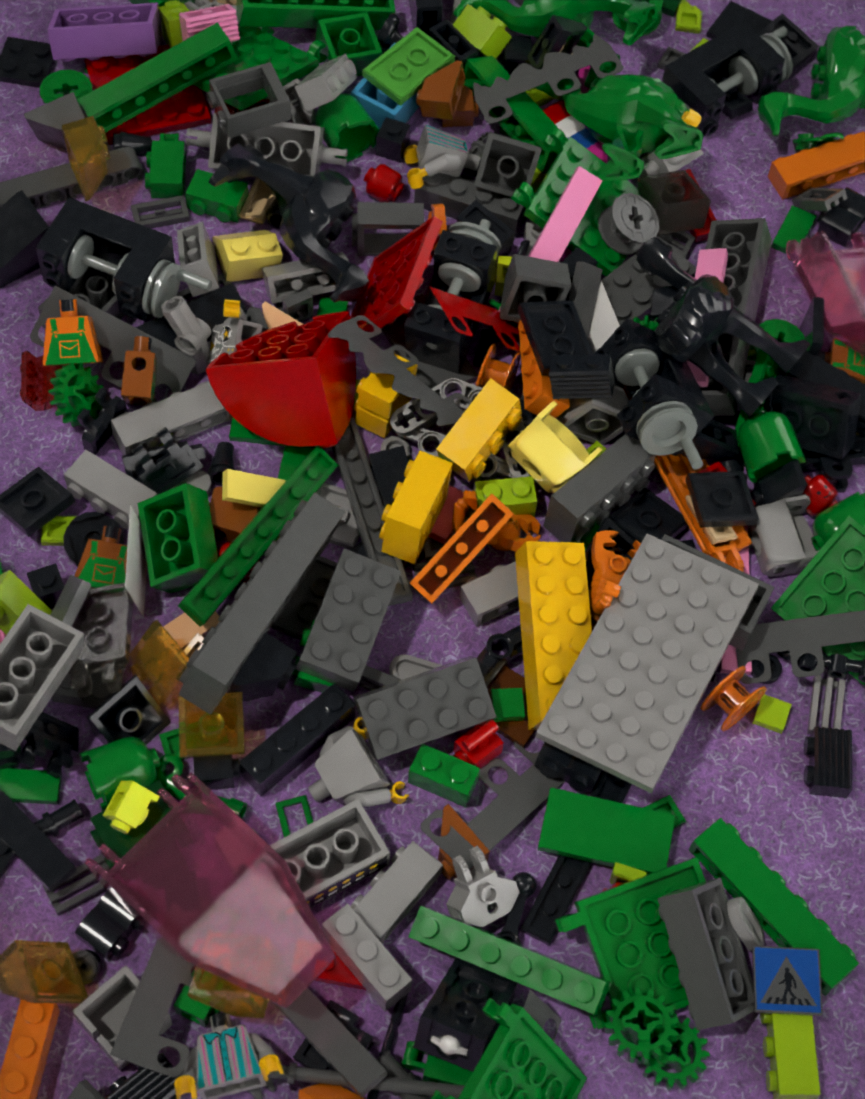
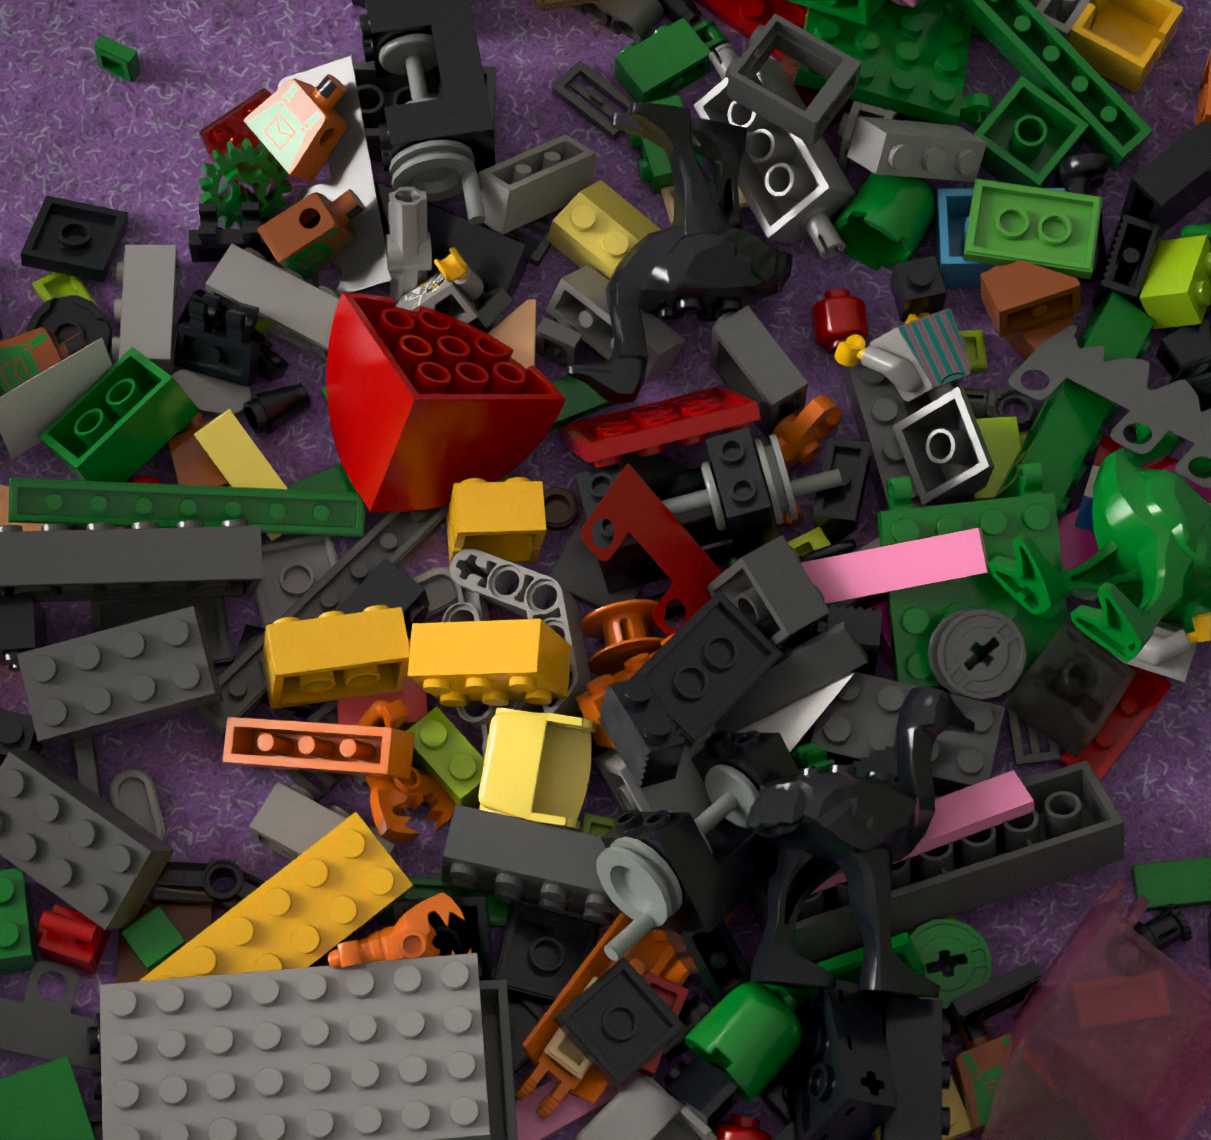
camera: 60 degrees right, 5 degrees up
dark grey piece [327,315,472,426] -> none

